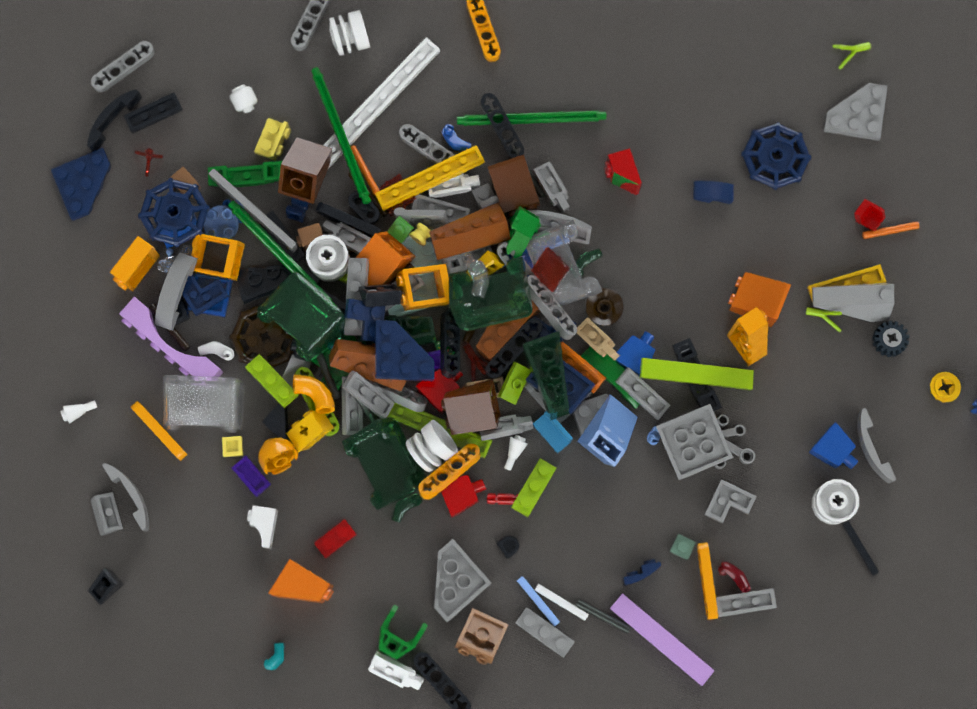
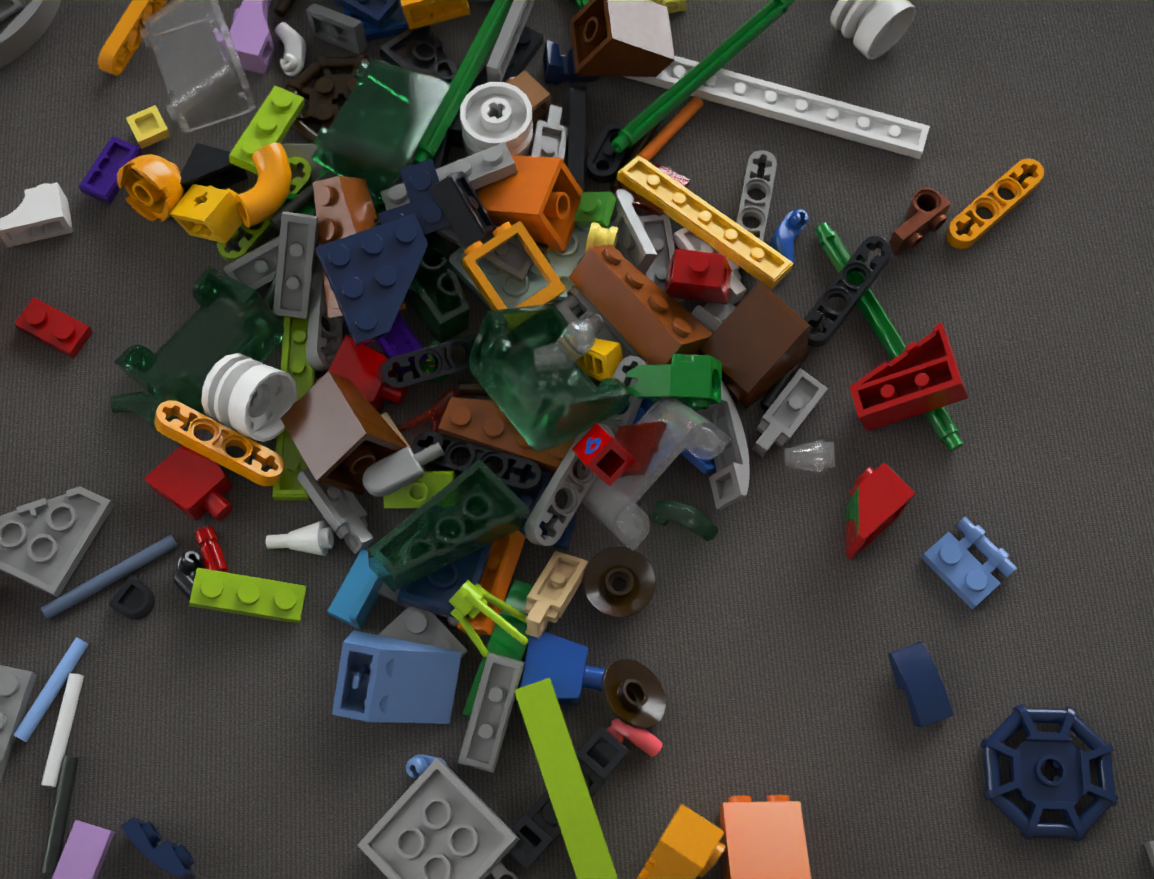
camera: 65 degrees right, 10 degrees down
none -> sand blue bar [41,534,178,620]
none -> black arm [174,550,201,600]
none -> dark grey plate [306,3,368,54]
none -> light grey piece [362,442,444,497]
none -> lime plant [448,580,528,657]
none -> red brick [572,423,635,487]
none -> dark brown dish [602,659,666,729]
none -> coral arm [606,718,662,757]
none -> red torso [664,249,732,304]
none -> clear cone [784,439,835,473]
none -> red wedge [849,321,968,432]
none -> copper plate [889,188,951,256]
none -> medium blue plate [921,517,1017,610]

